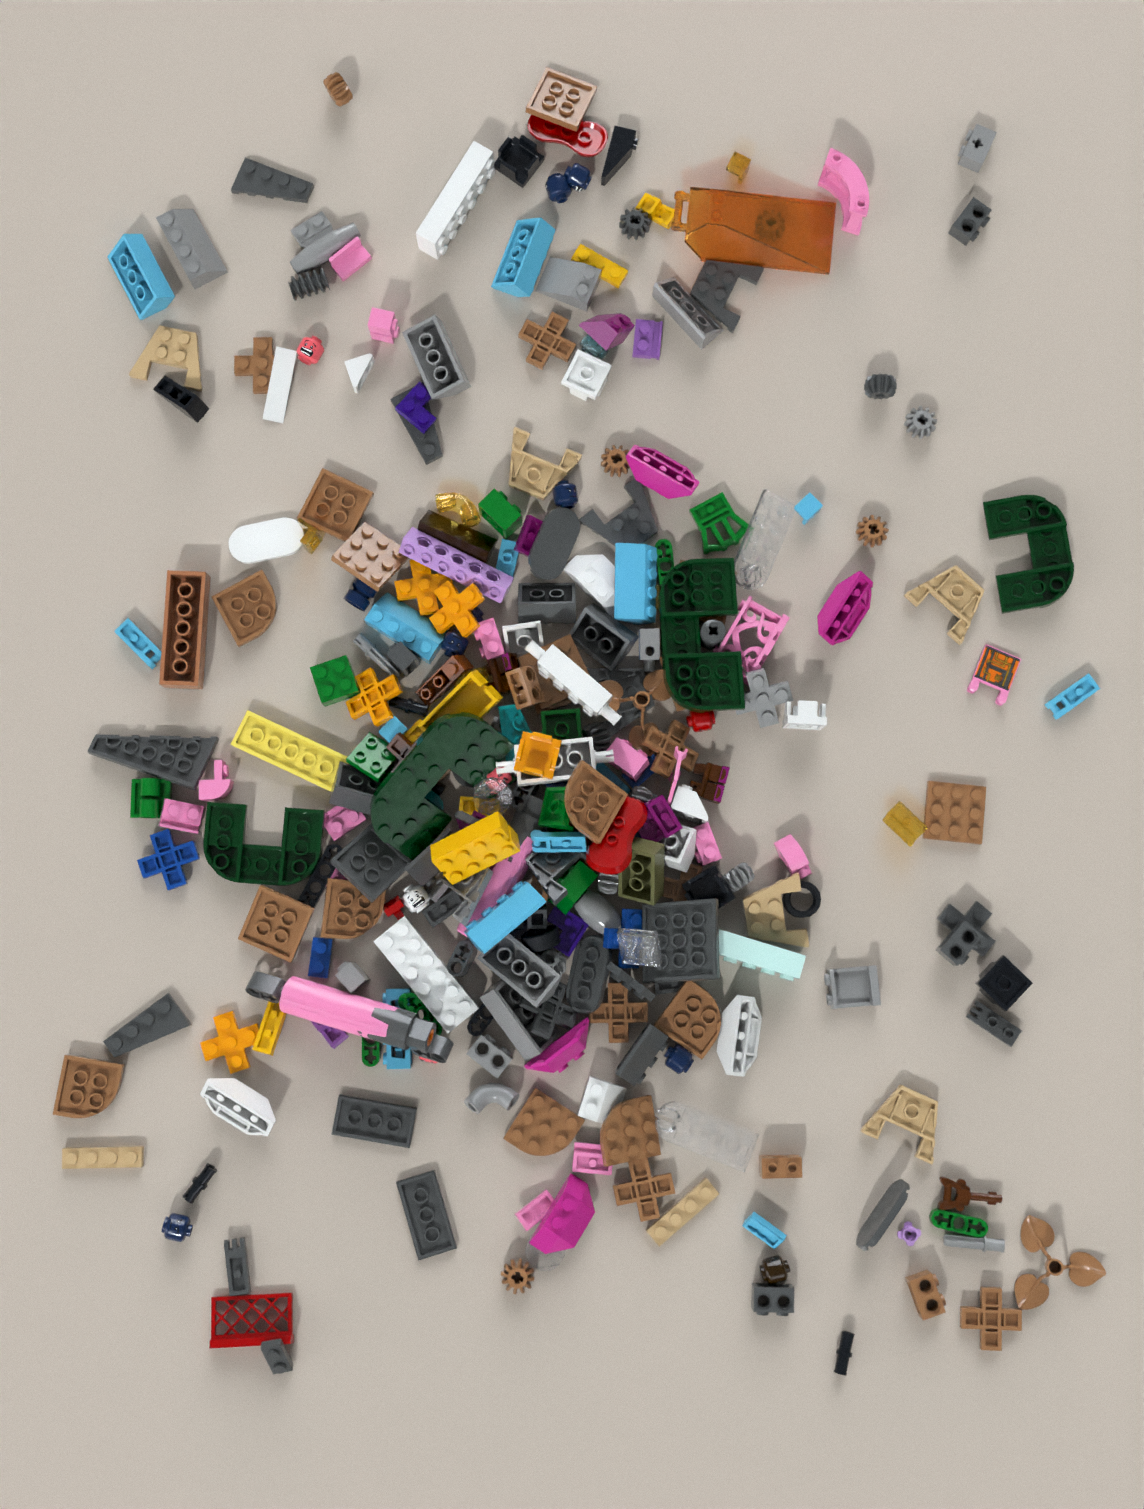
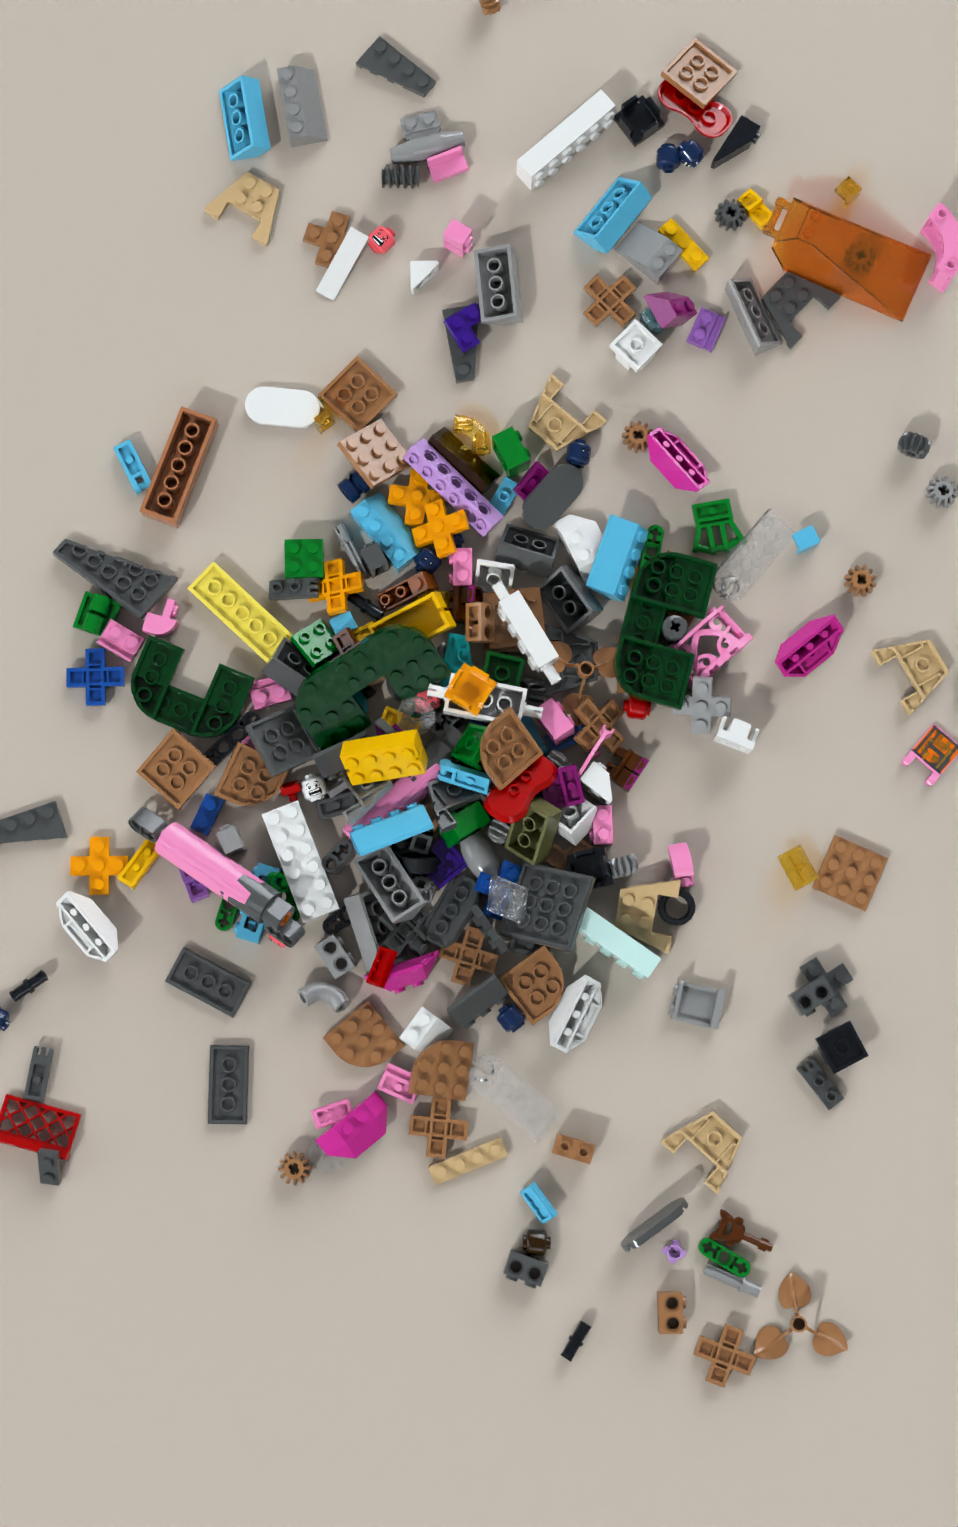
camera: 20 degrees right, 0 degrees up
black slope [153,376,210,423] -> none
medium nougat plate [212,570,277,647] -> none
dark grey wing [579,479,658,546] -> none
light grey torso [638,628,660,671] -> none
none -> dark grey hinge [268,578,320,601]
none -> red plate [366,946,398,989]

